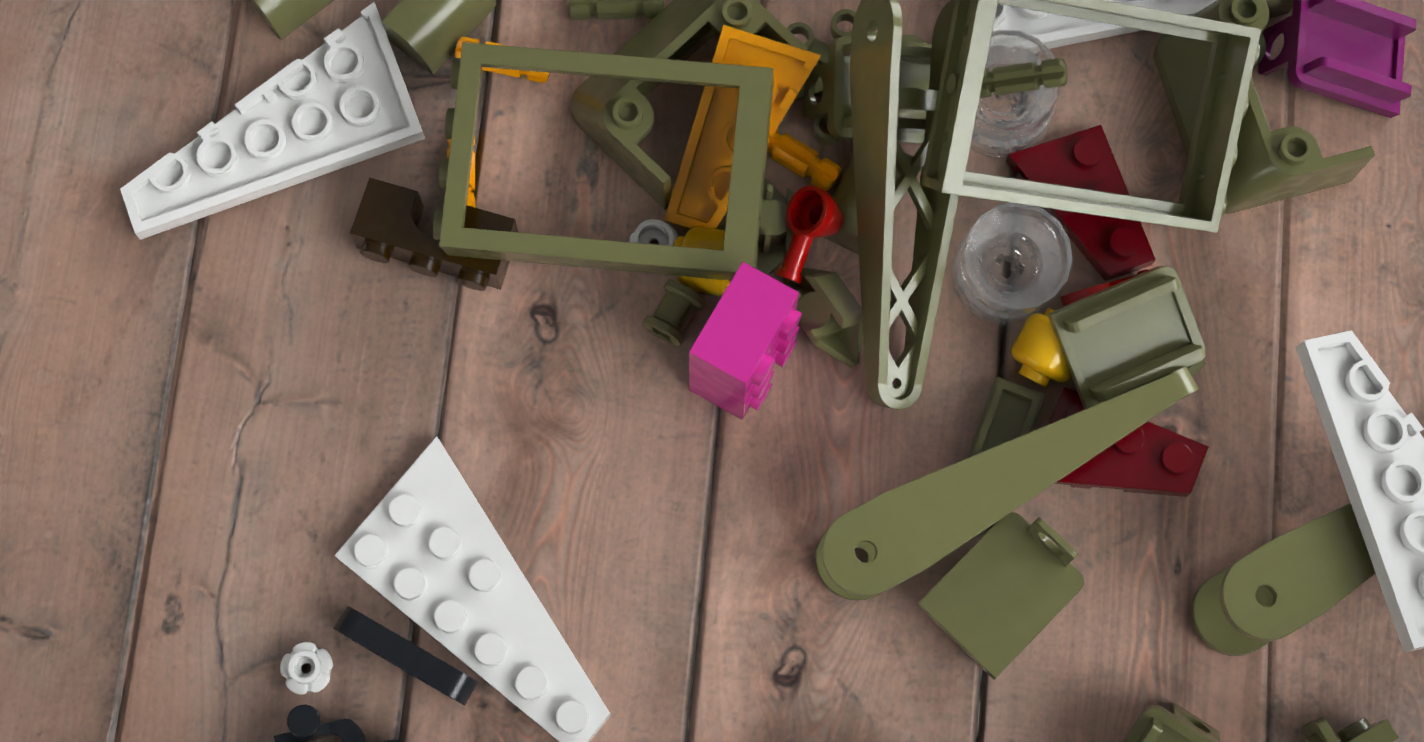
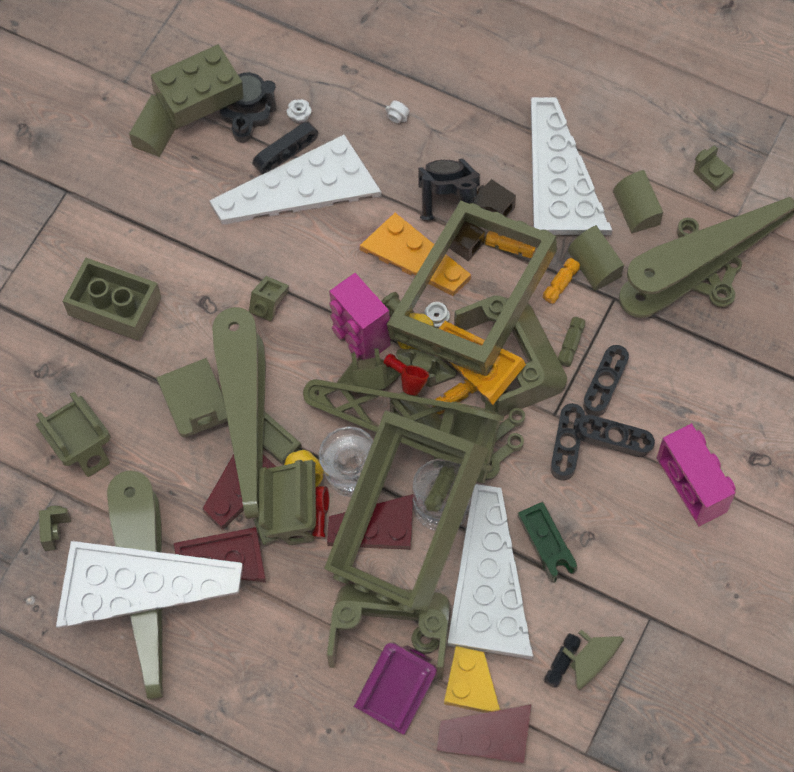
camera: 115 degrees right, 10 degrees down
none -> dark red wing [173,527,266,583]
none -> olive bracket [249,276,289,321]
none -> light orange wing [360,212,471,296]
none -> white plate [385,101,409,124]
none -> black piece [418,158,480,220]

